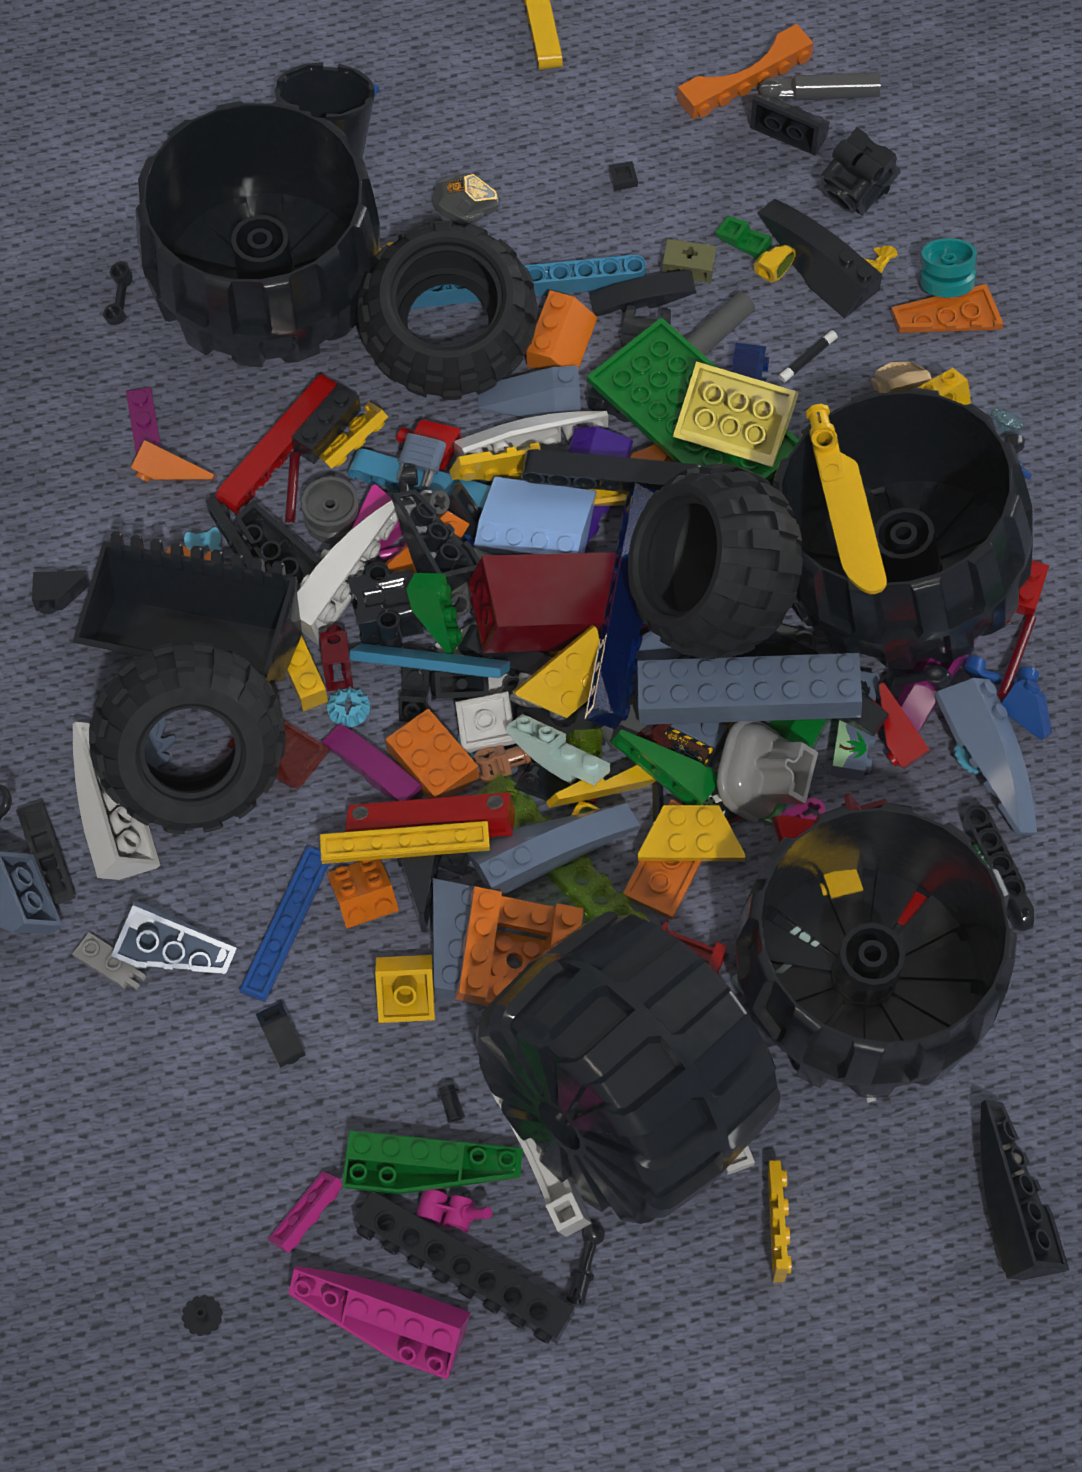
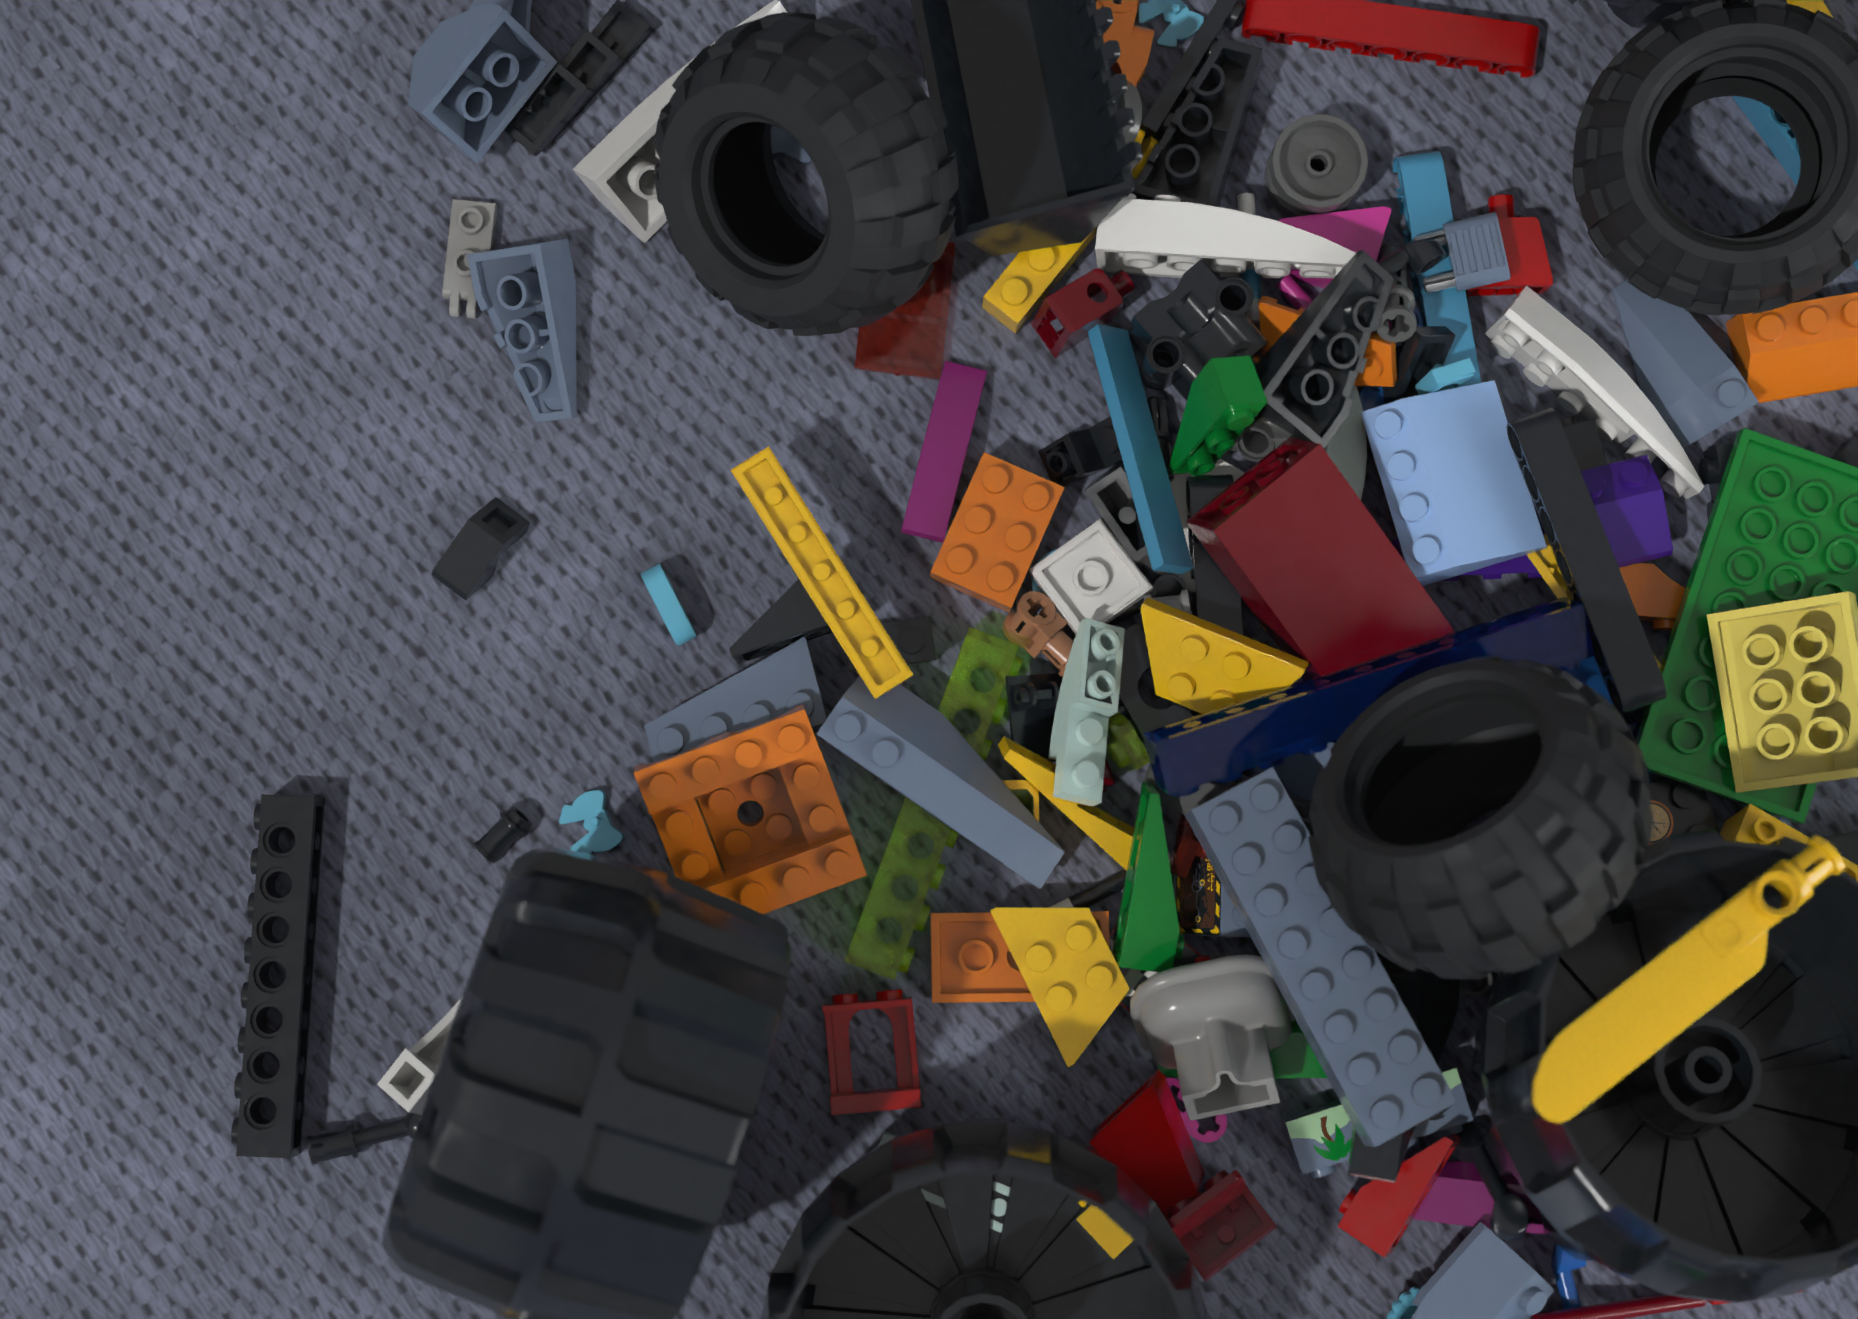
camera: 60 degrees right, 20 degrees up
black piece [181,1295,223,1336] -> none
blue tile [239,846,330,1003] -> none
dark pink plate [268,1171,342,1253] -> none
dark red bar [285,452,300,523] -> none
dark pink wedge [288,1266,471,1379] -> none
black brick [292,384,361,464] -> none
yellow wing [319,401,388,469] -> none
medium azure gear [327,686,370,727] -> none
orange bracket [327,859,399,929] -> none
green wedge [342,1131,523,1194] -> none
red piece [345,792,515,837] -> none
yellow slope [375,955,435,1023] -> none
dark pink beam [416,1190,492,1233] -> none
yellow wing [449,442,541,481] -> none
none -> medium azure piece [559,790,625,855]
none -> medium azure beam [640,563,697,646]
none -> medium azure tile [1415,358,1476,395]

